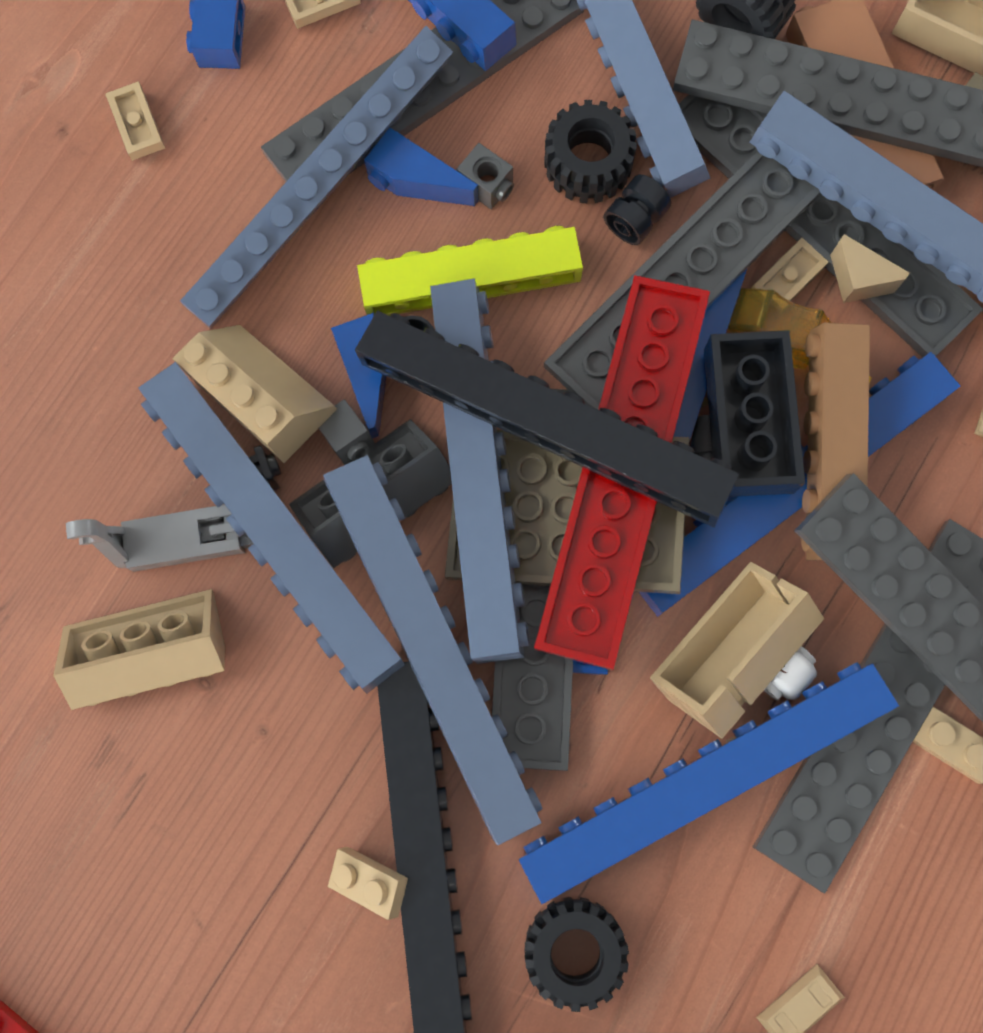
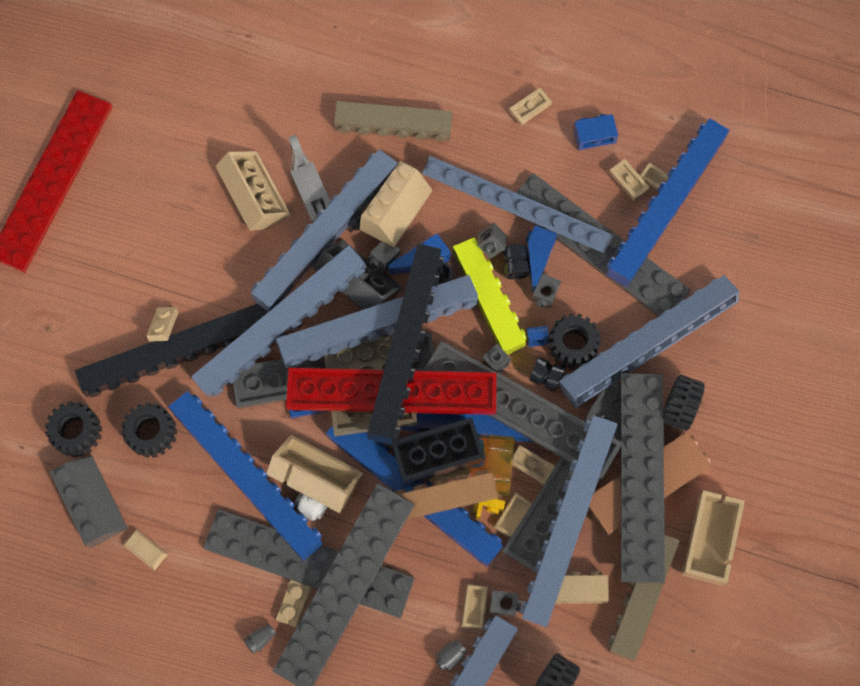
camera: 75 degrees right, 5 degrees down
tan slope [830,234,909,303] -> none
none -> dark tan brick [334,101,453,142]
none -> dark grey brick [478,222,506,259]
none -> dark grey brick [482,344,511,374]
none -> tan tile [493,492,532,538]
none -> black wheel [501,245,530,280]
none -> blue brick [526,326,549,347]

